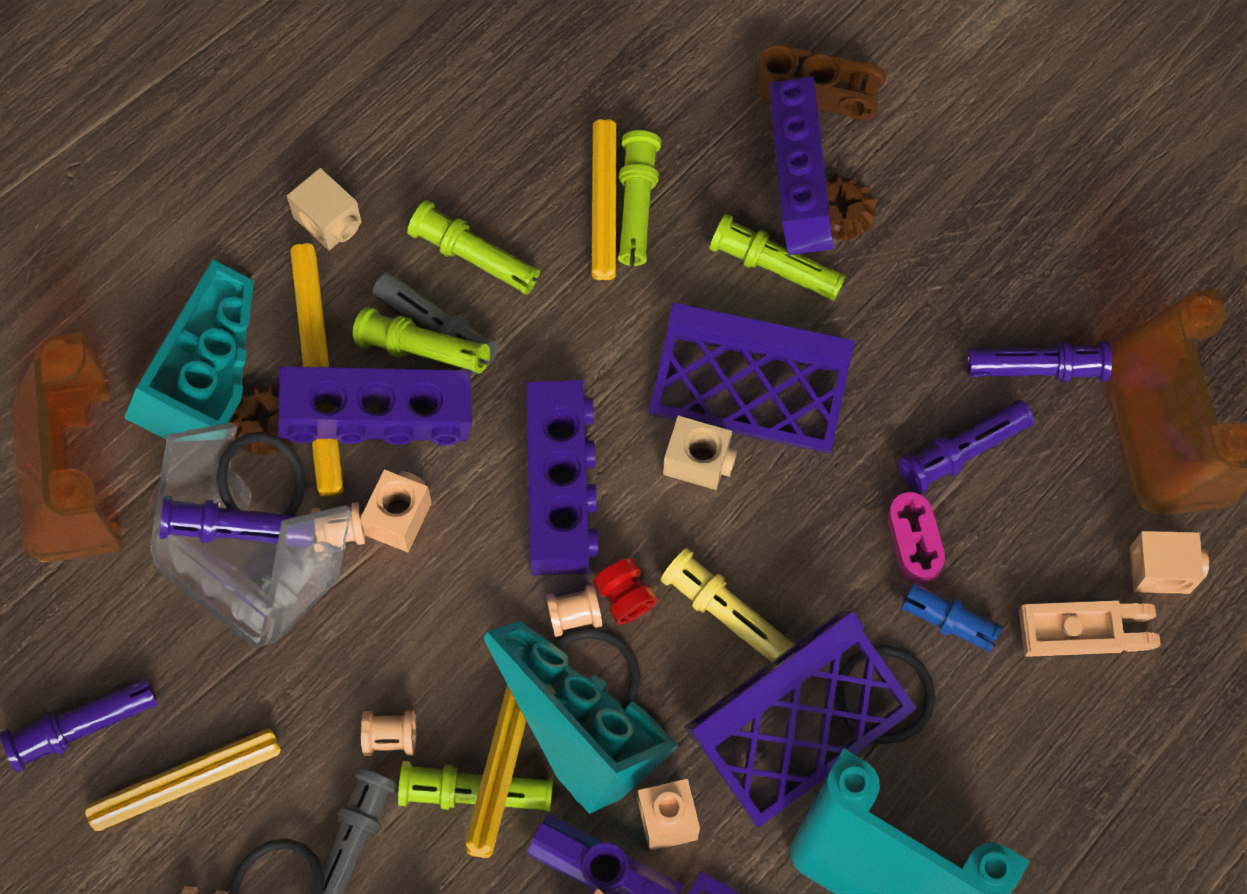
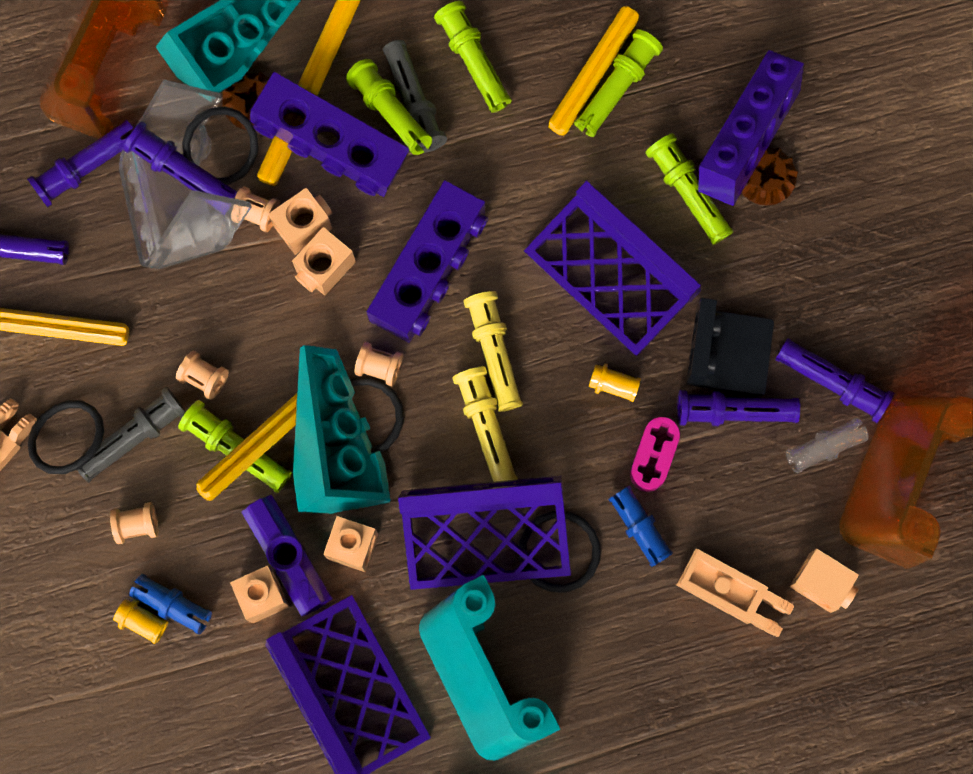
camera: 35 degrees right, 10 degrees up
red wheel [592,558,658,625] -> none
tan brick [663,416,738,490] -> none
reddish brown piece [757,44,886,120] -> none
none -> dark purple pin [27,120,133,208]
none -> light nougat brick [292,227,356,296]
none -> light yellow pin [463,291,523,412]
none -> yellow pin [588,363,641,402]
none -> black bracket [686,298,774,396]
none -> clear pin [786,418,869,474]

